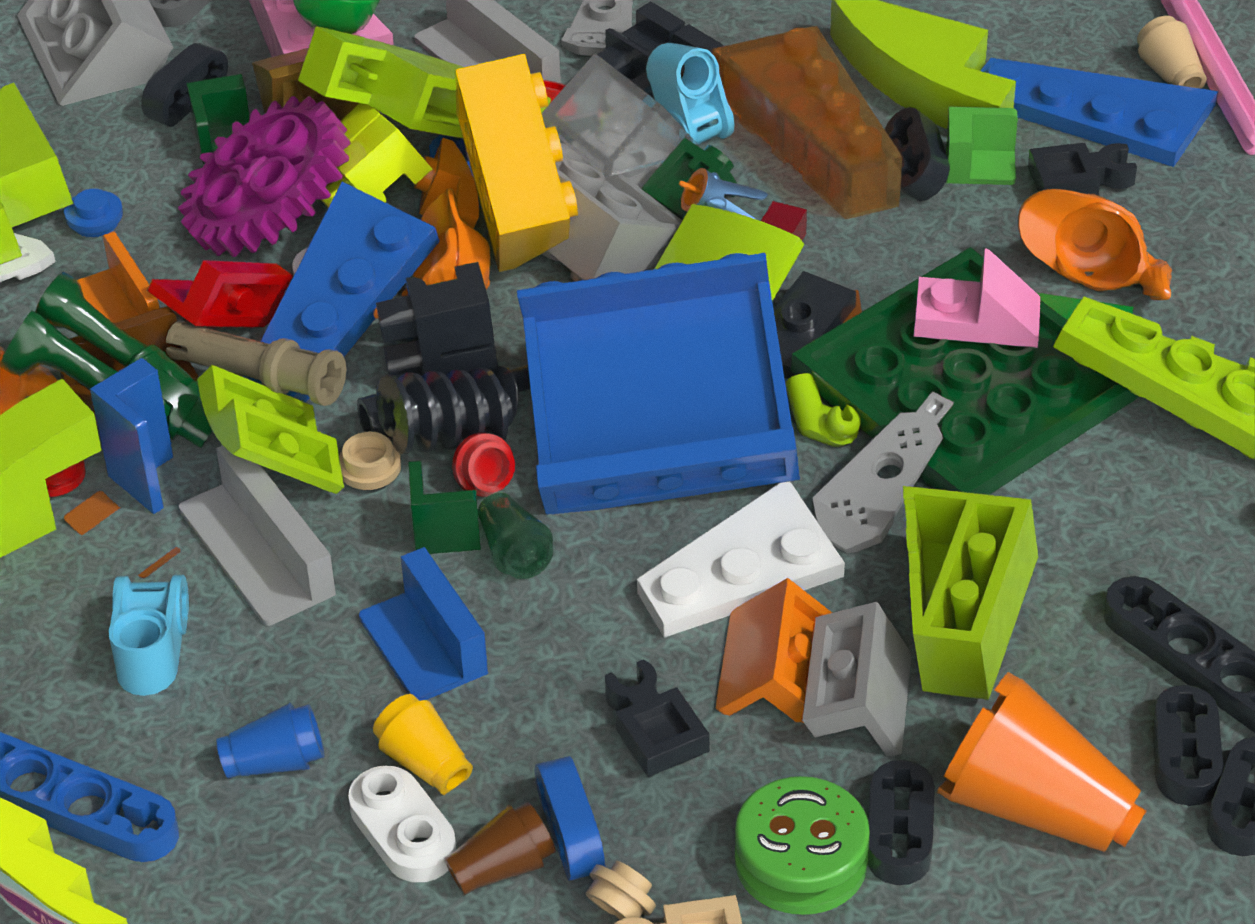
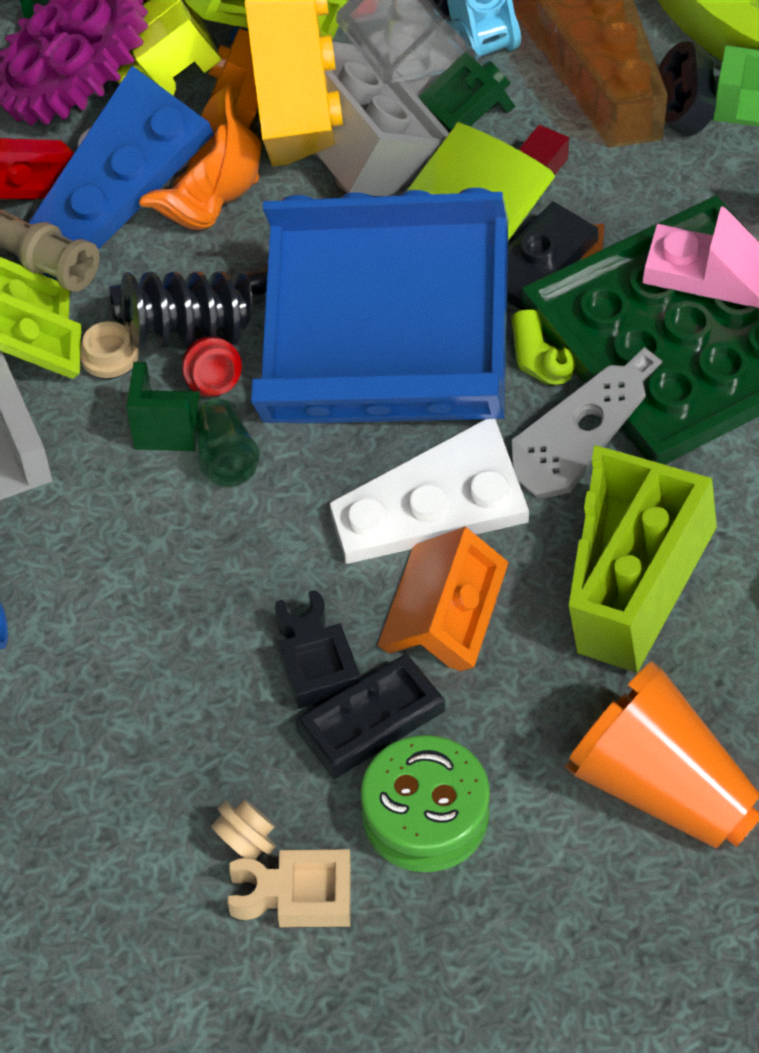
camera: 10 degrees right, 10 degrees up
white plate [348,766,456,883] -> none
blue panel [359,547,488,701] -> none
yellow cone [373,694,473,795] -> none
black hips [376,262,498,378] -> none
reddish brown cone [443,802,556,896] -> none
blue beam [534,756,605,881] -> none
flat silver piece [679,168,768,219] -> none
light grey panel [802,602,911,756] -> none
black beam [868,760,935,885] -> none
none -> black plate [295,653,445,779]

